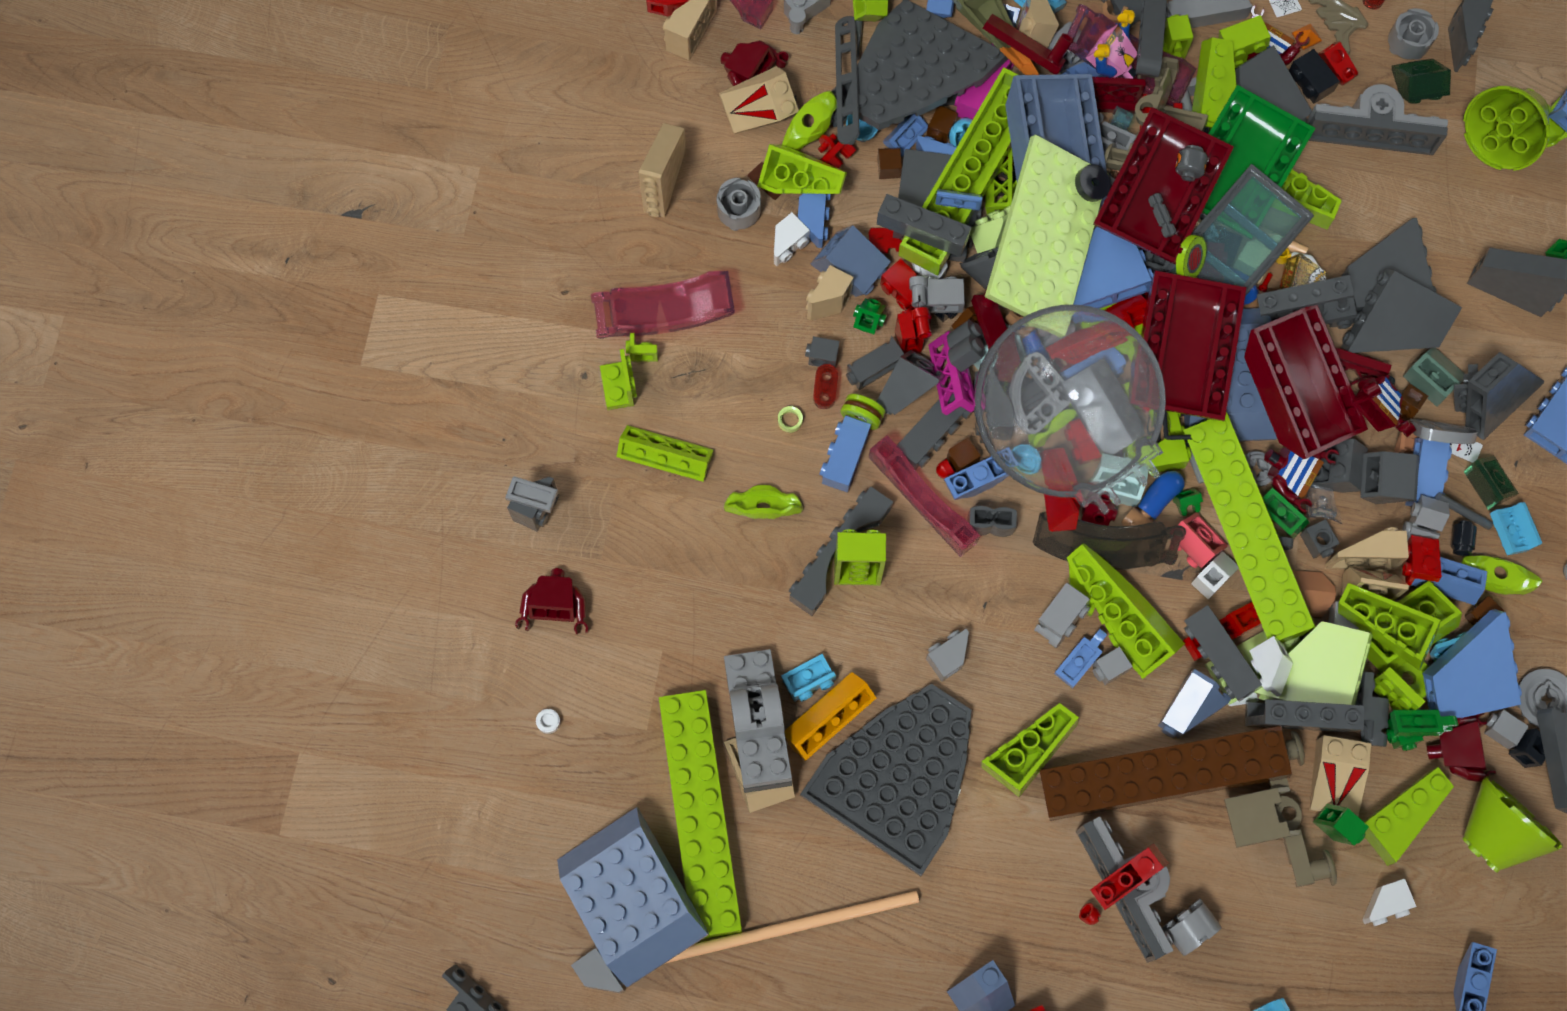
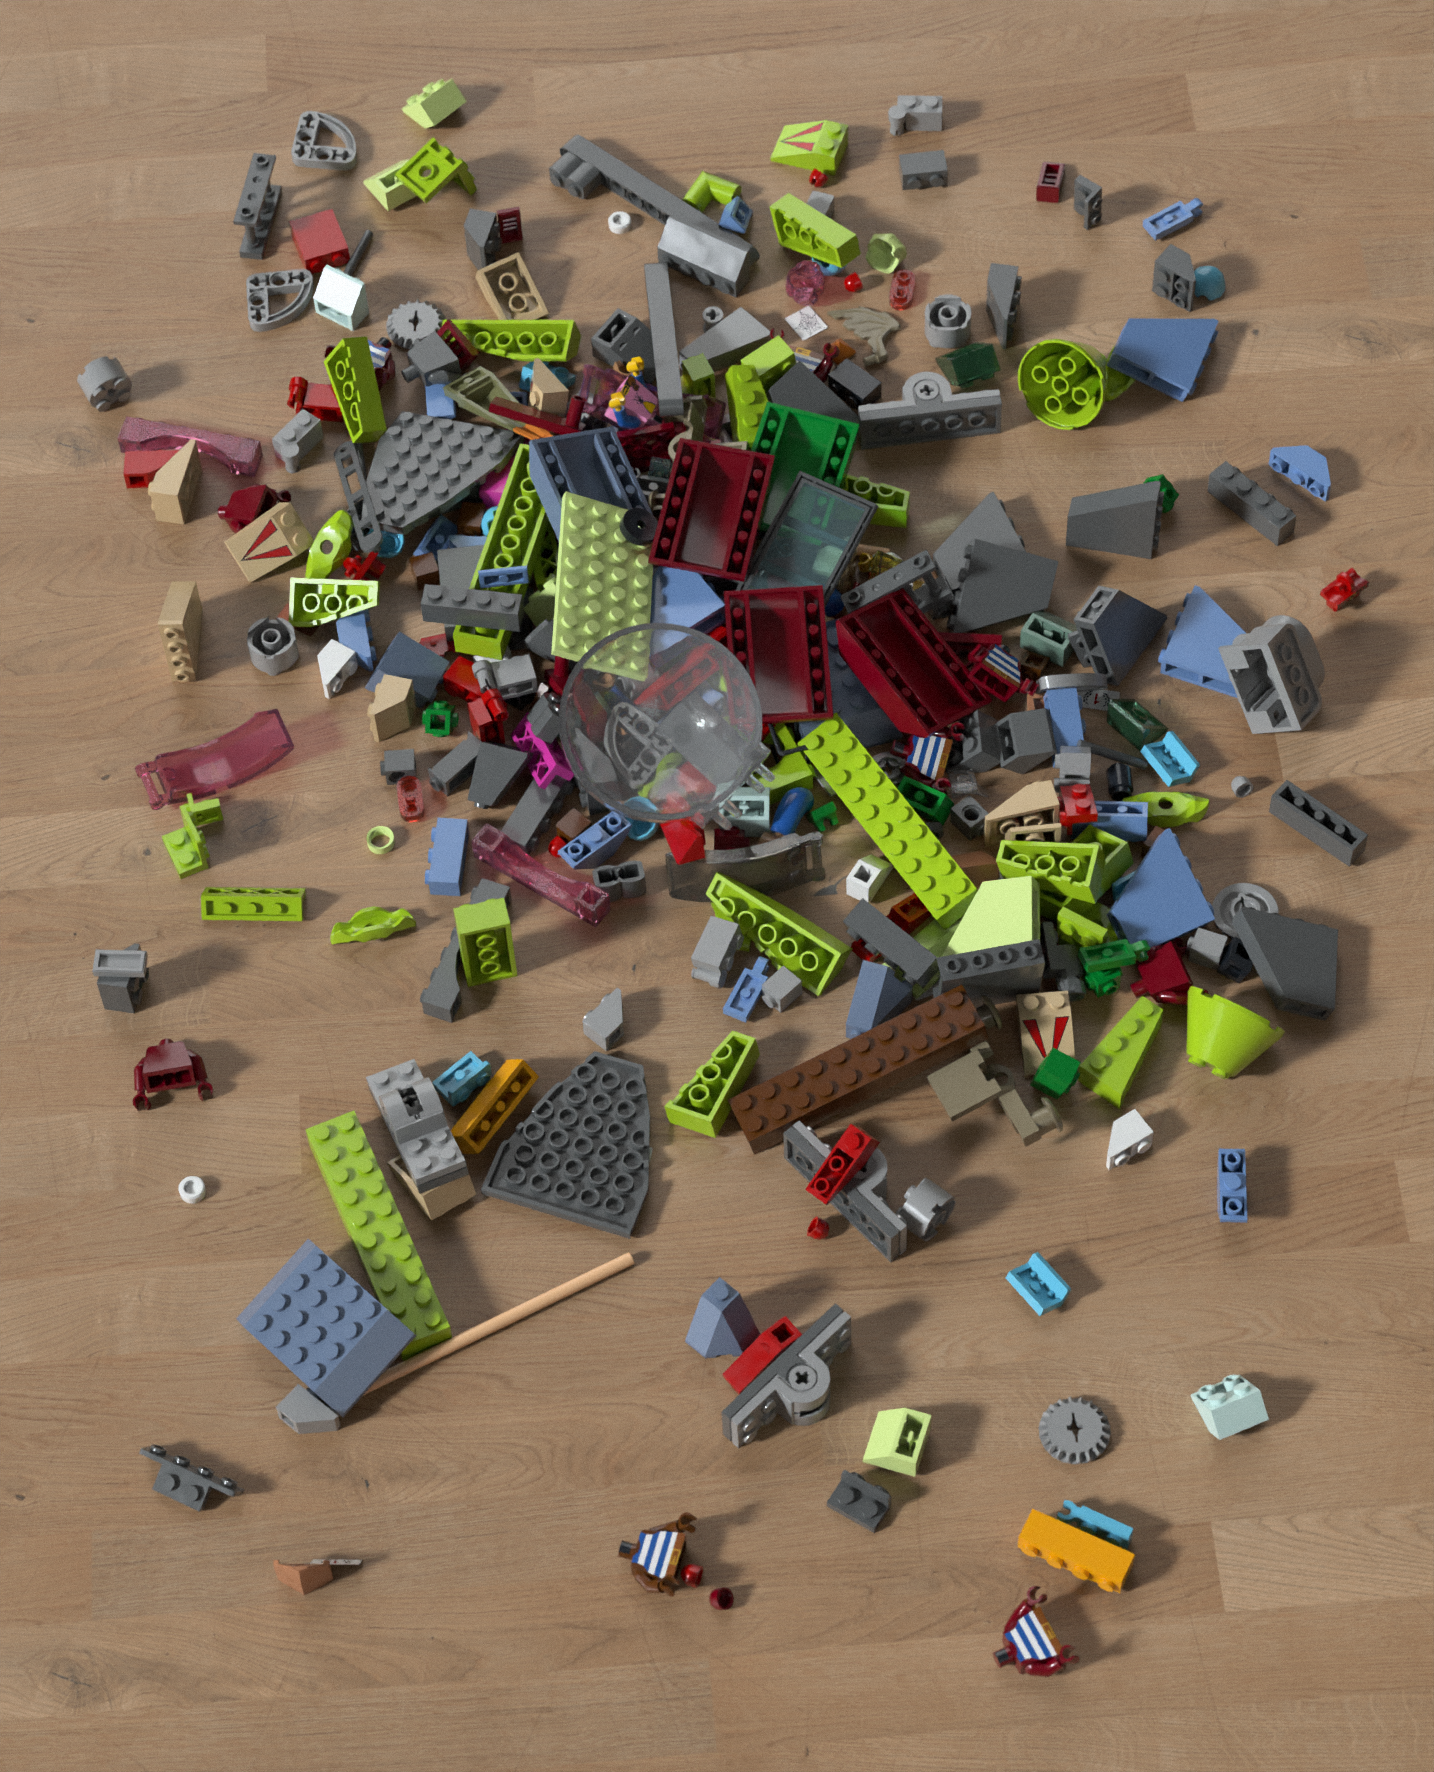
camera: 10 degrees left, 15 degrees down
lime head [840,394,886,430] -> none
dark grey axle [1148,193,1176,238] -> none
coral brick [1169,512,1228,569] -> none
dark grey head [1175,145,1208,182] -> none
lime tile [1176,235,1207,278] -> none
white slope [1249,636,1293,697] -> none
red leg [1318,41,1358,86] -> none

